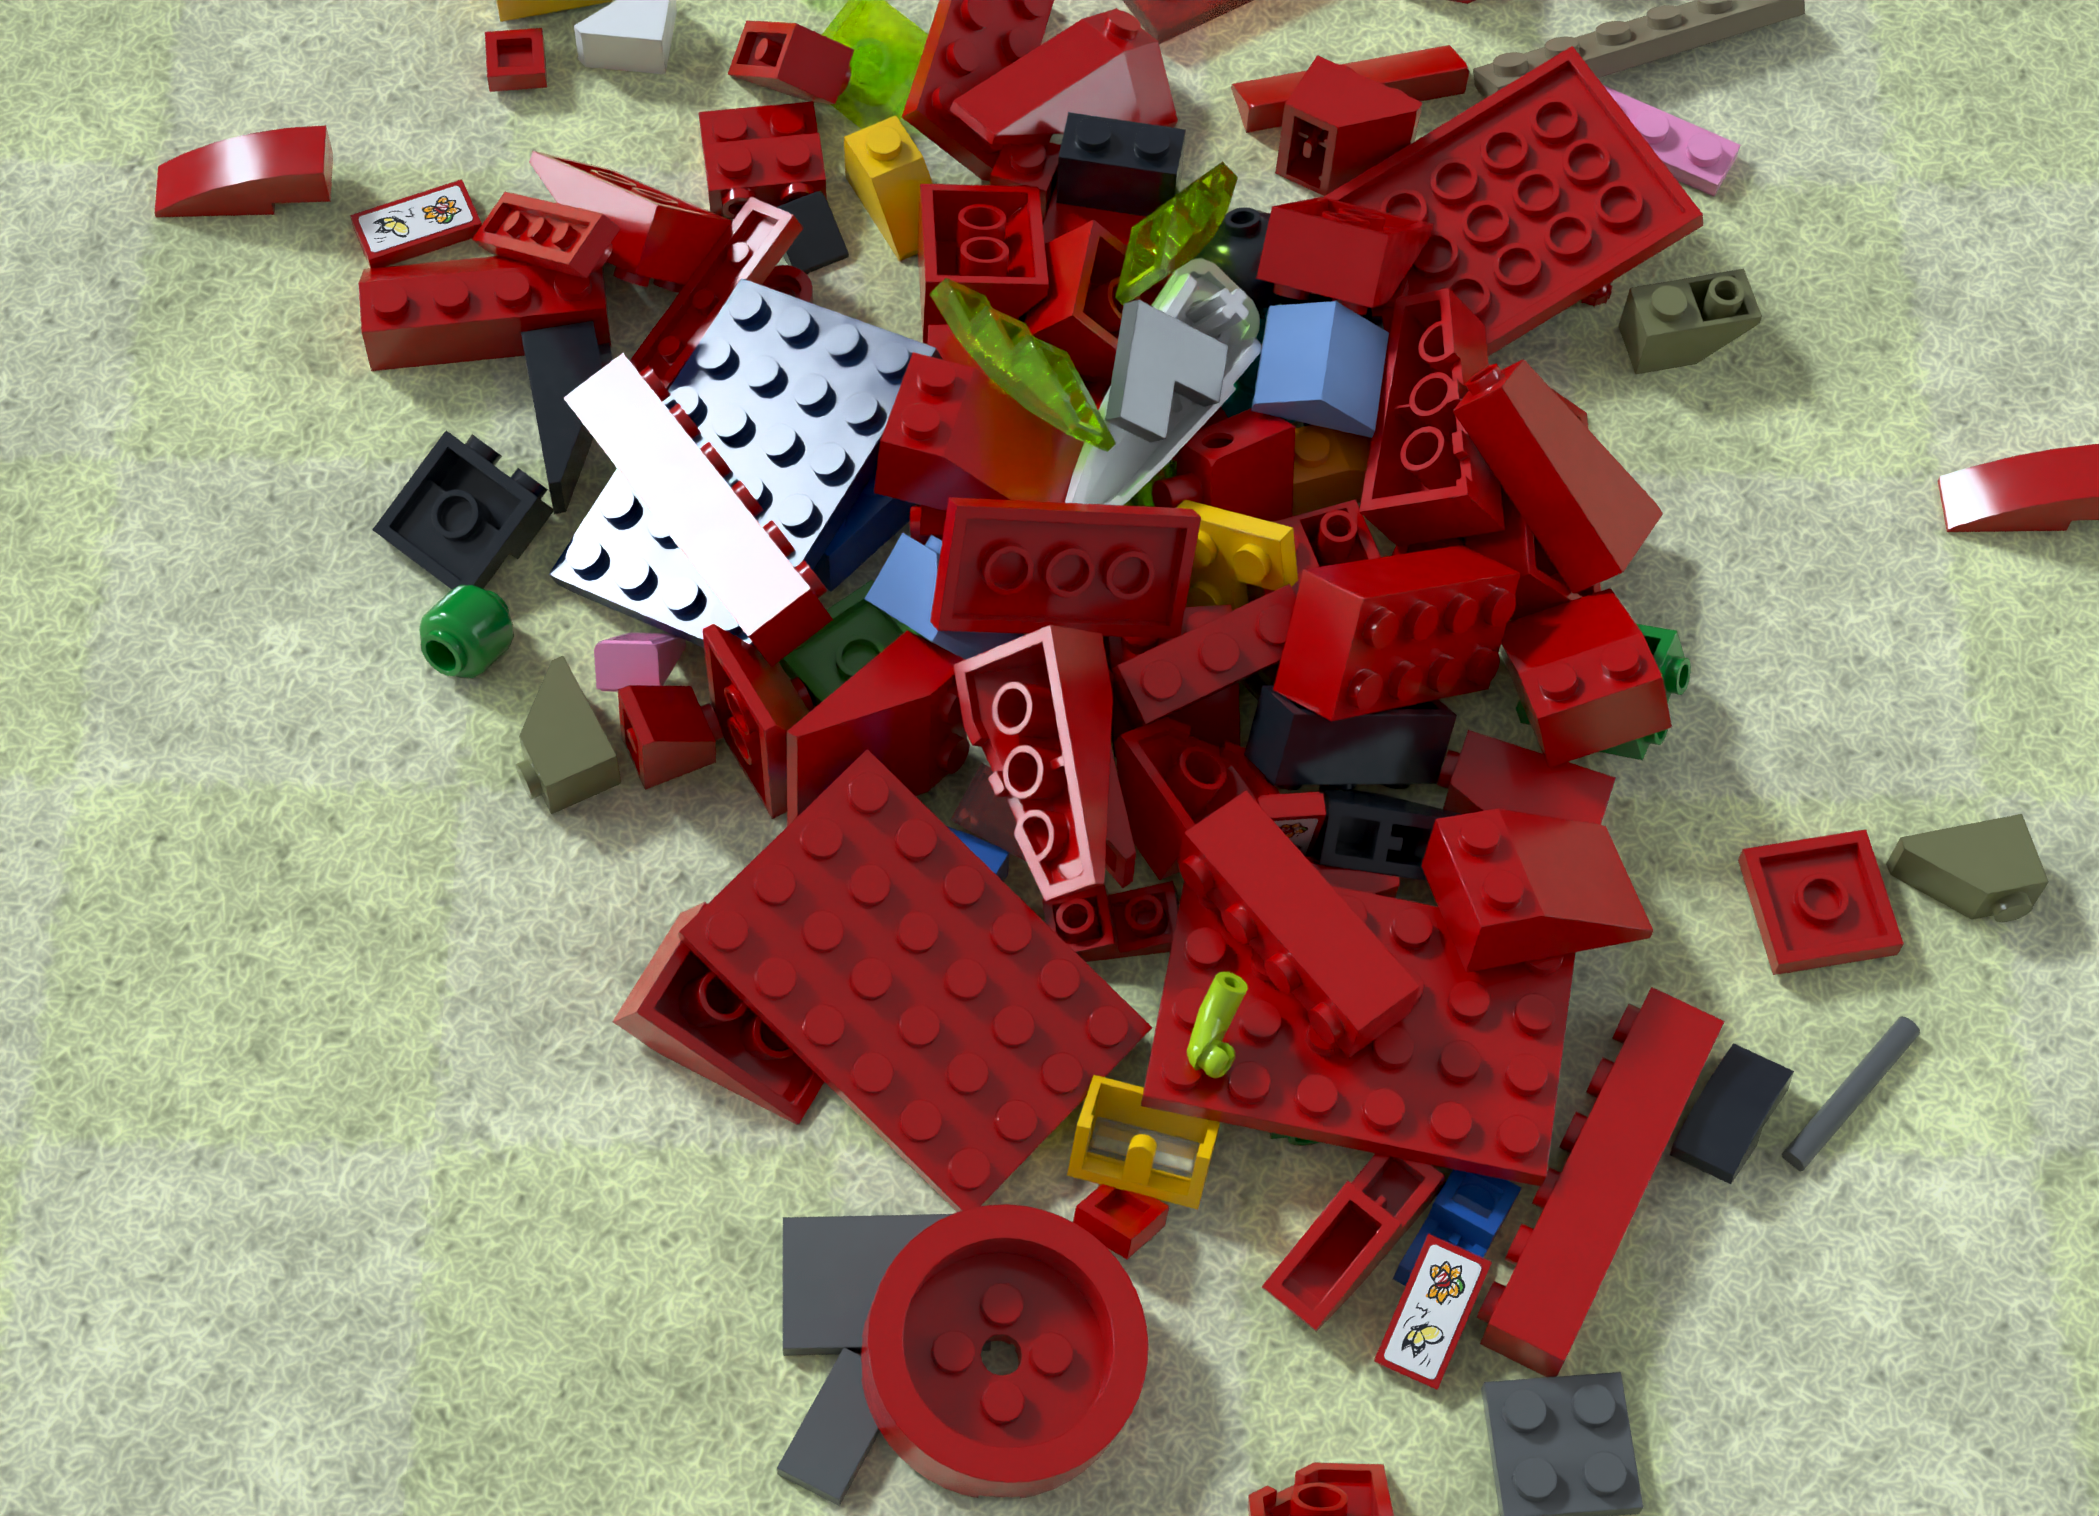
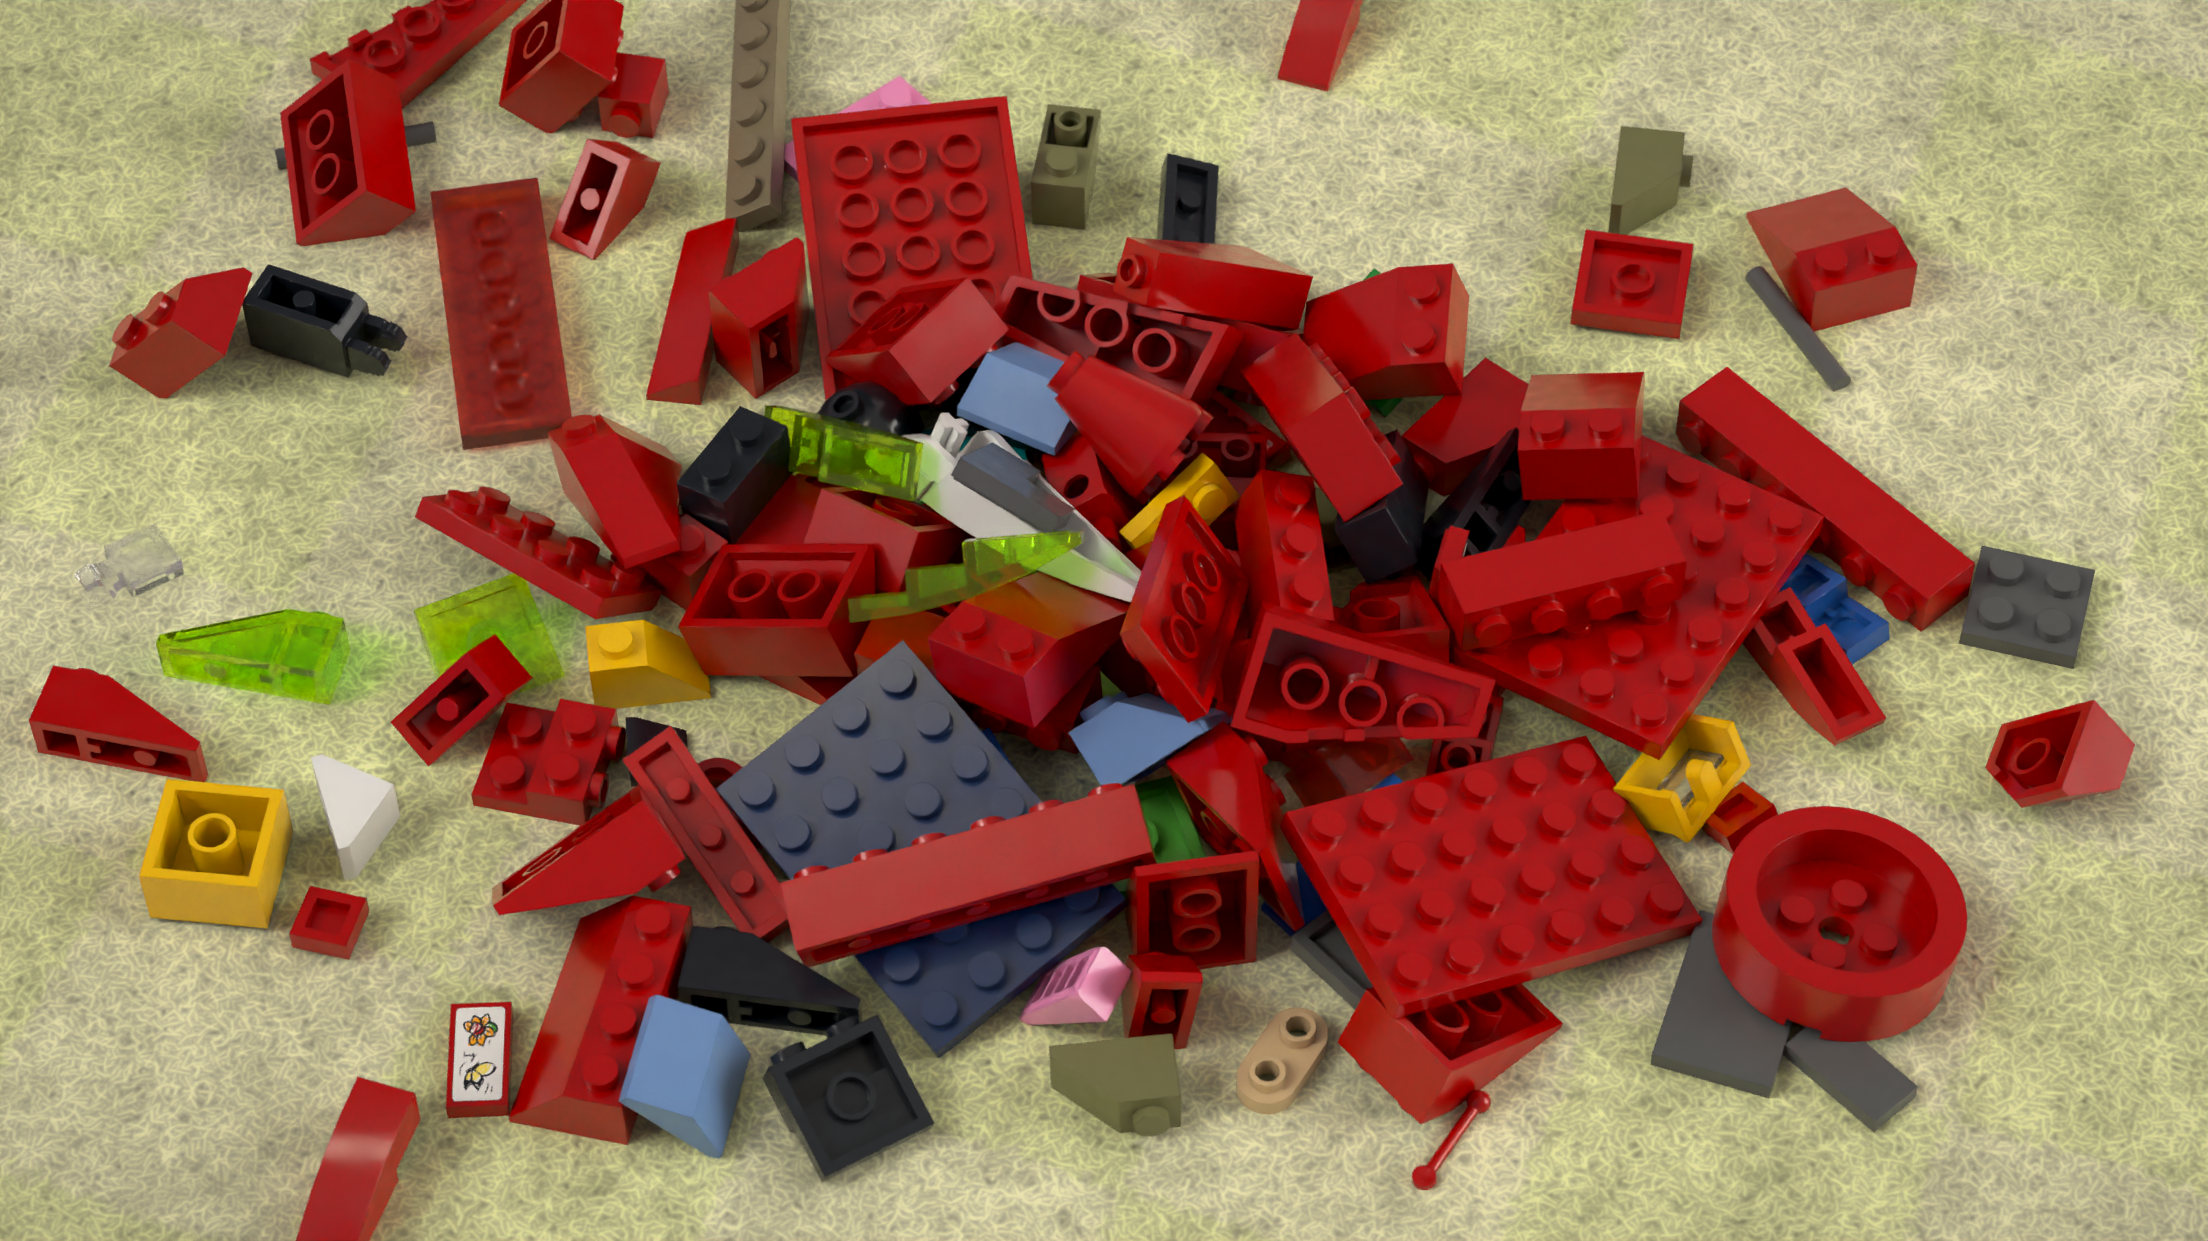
camera: 65 degrees left, 10 degrees down
green head [419,585,514,678] -> none
red plate [472,192,621,279] -> none
lime arm [1187,972,1248,1078] -> none
tile [1374,1234,1492,1390] -> none
black slope [1670,1043,1794,1184] -> none
none -> medium blue slope [619,994,750,1158]
none -> red cone [1047,350,1214,505]
none -> black plate [1157,153,1219,244]
none -> tan plate [1236,1007,1329,1114]
none -> red hinge [1412,1090,1491,1190]
none -> red slope [1746,187,1918,331]

